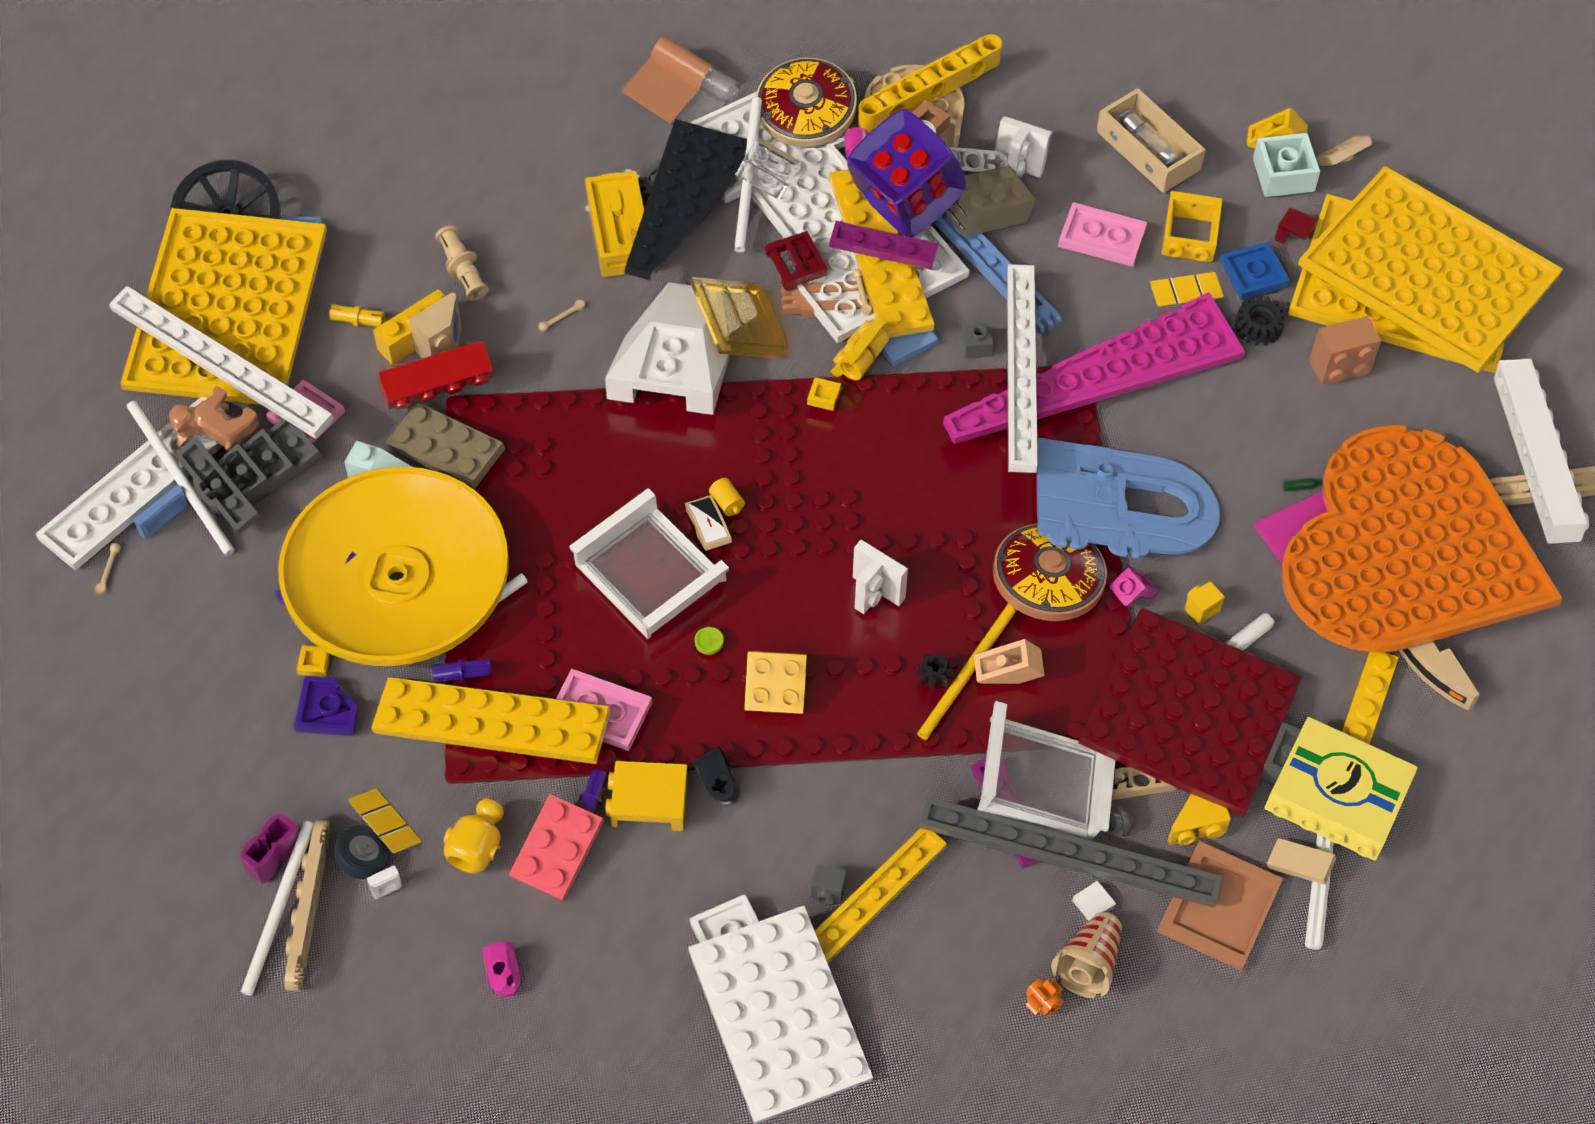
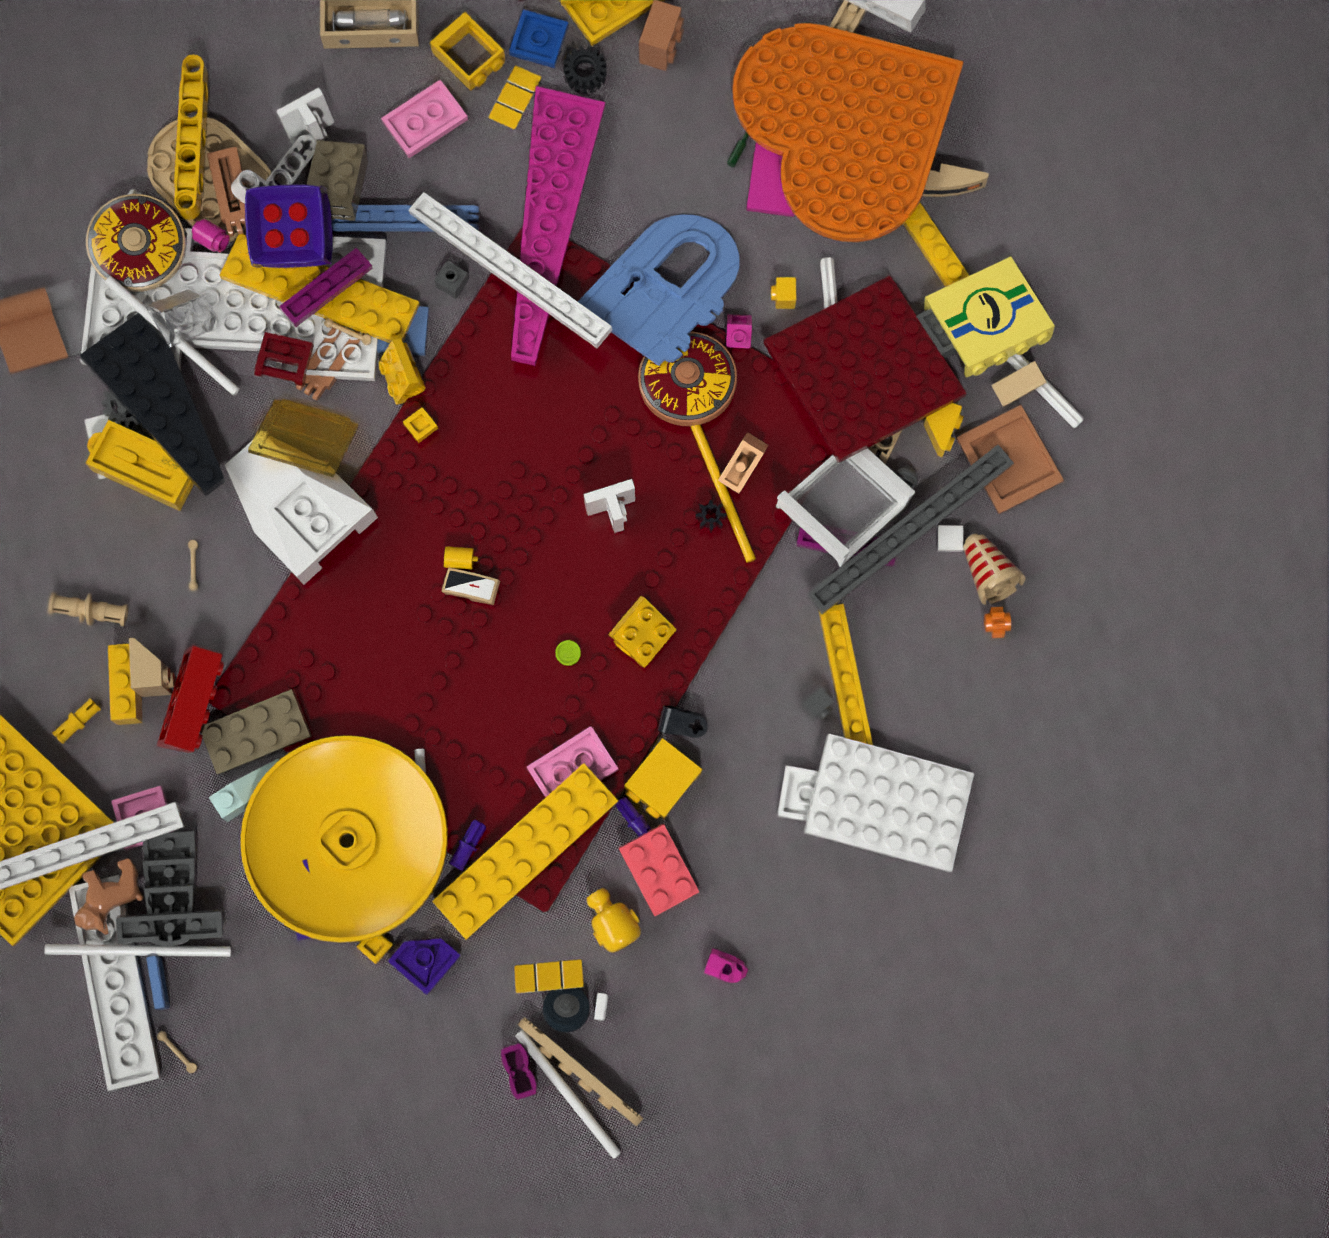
camera: 55 degrees left, 20 degrees up
piece [569,488,729,639] -> none

